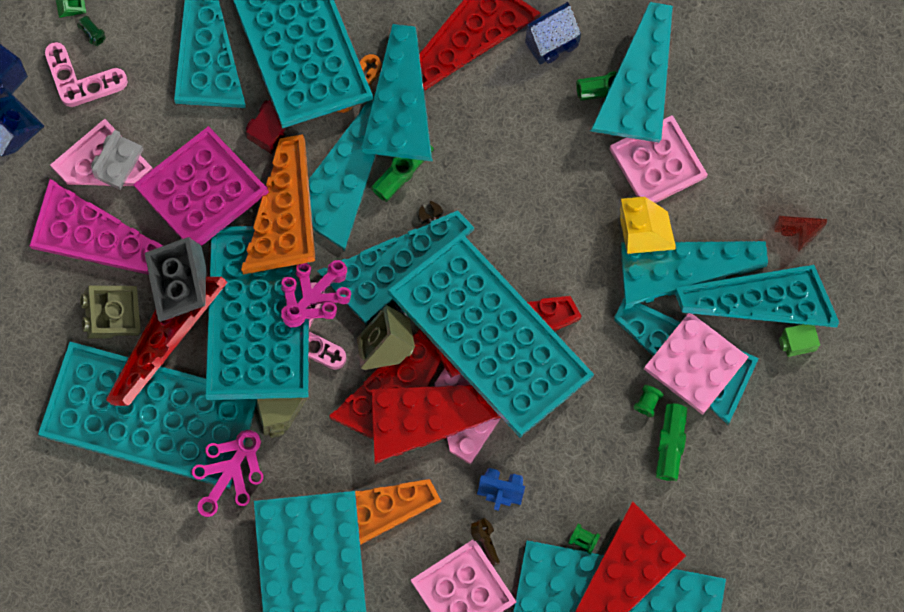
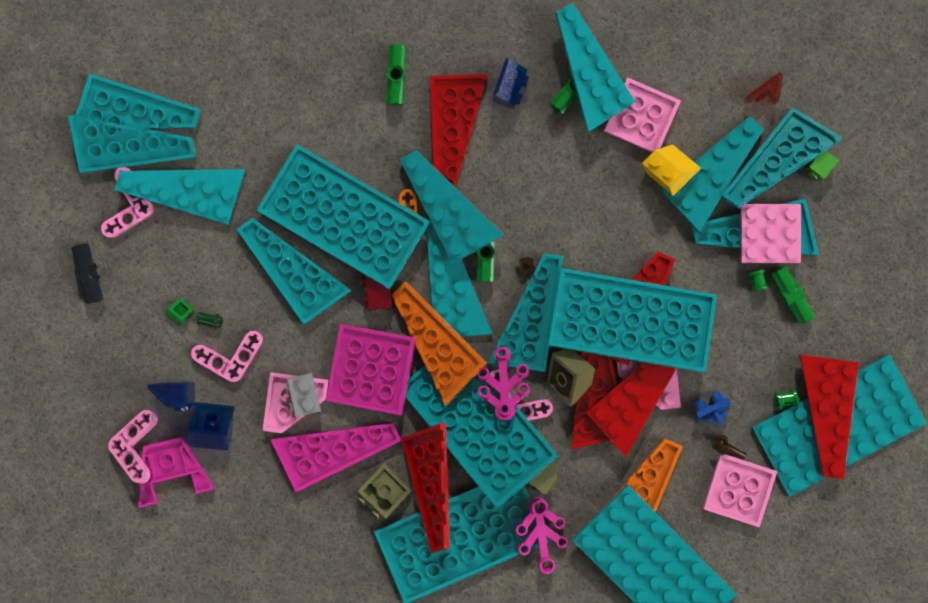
camera: 30 degrees left, 15 degrees up
dark grey slope [145,237,206,322] -> none

